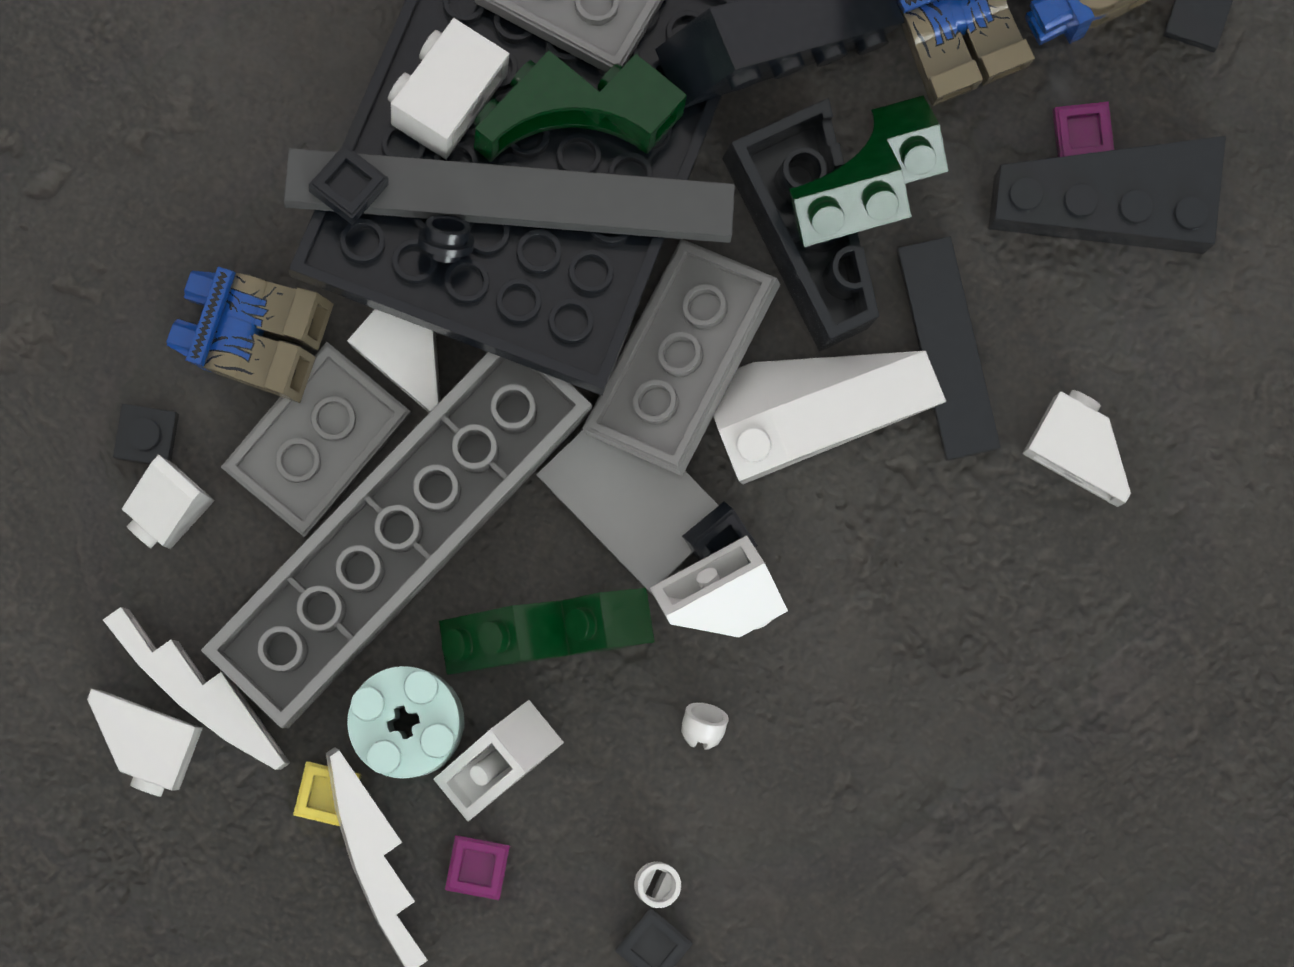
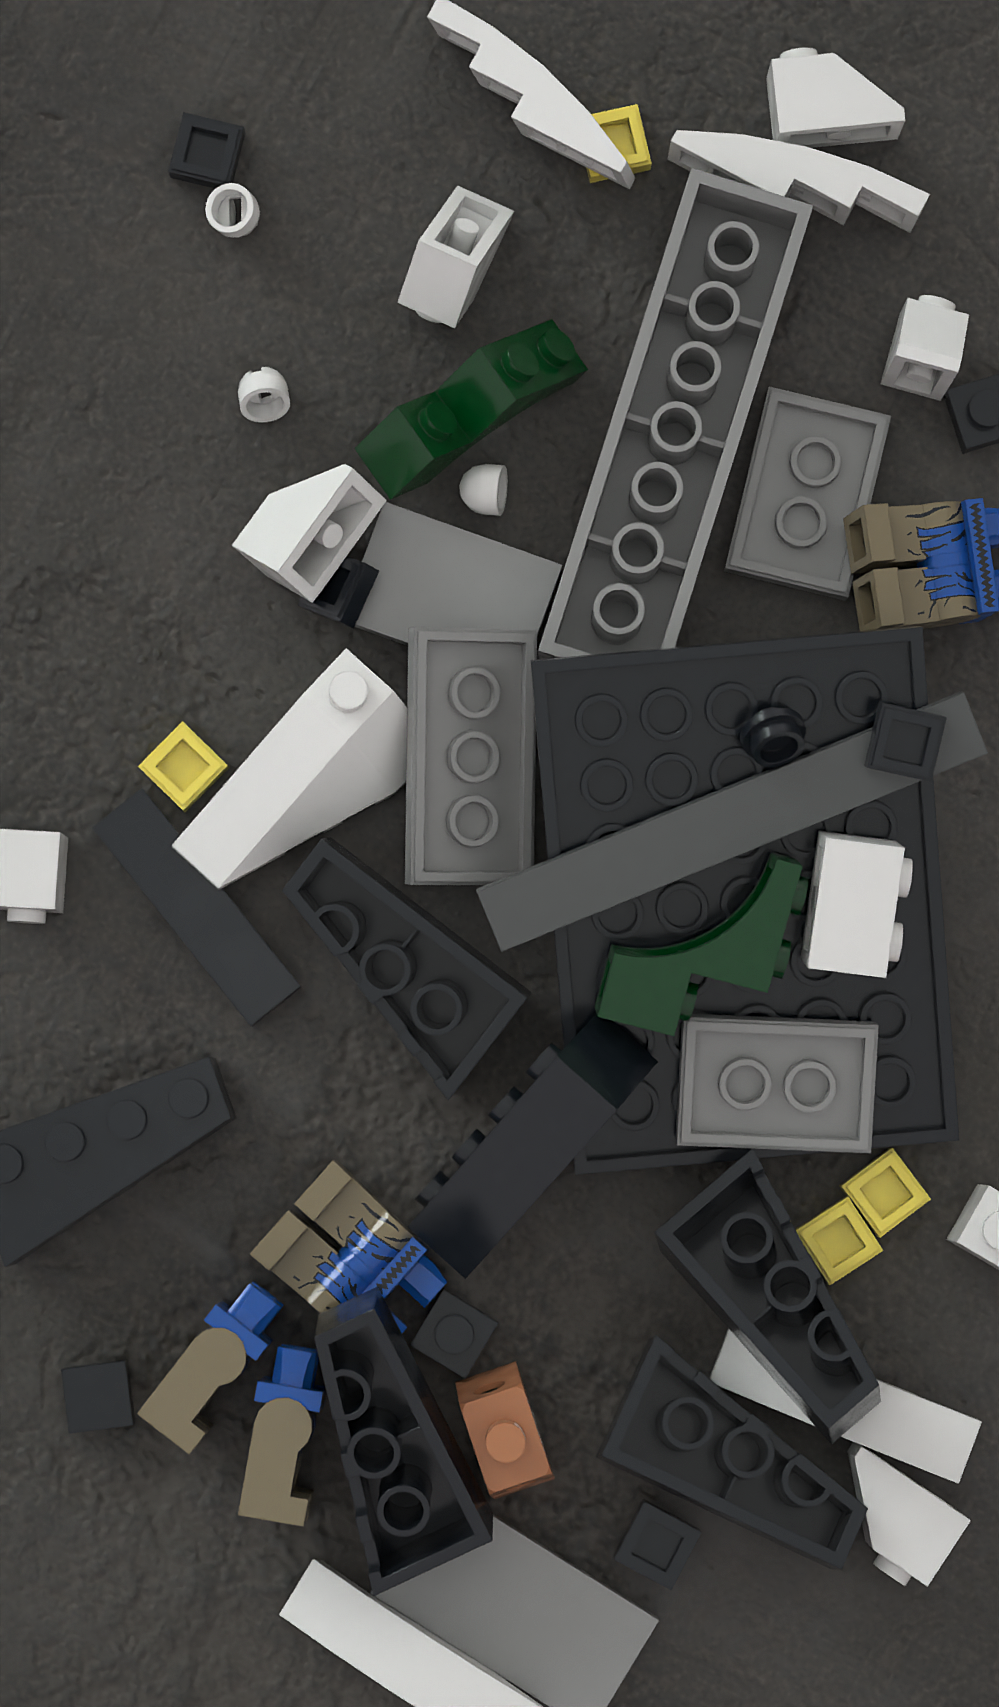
camera: 155 degrees right, 0 degrees up
white slope [347,309,441,413] -> none
light aqua brick [347,666,465,778] -> none
magenta tile [445,835,510,900] -> none
arch [789,95,949,247] -> none
magenta tile [1052,101,1115,157] -> none
none -> light yellow tile [138,721,229,812]
none -> white hinge [459,464,508,516]

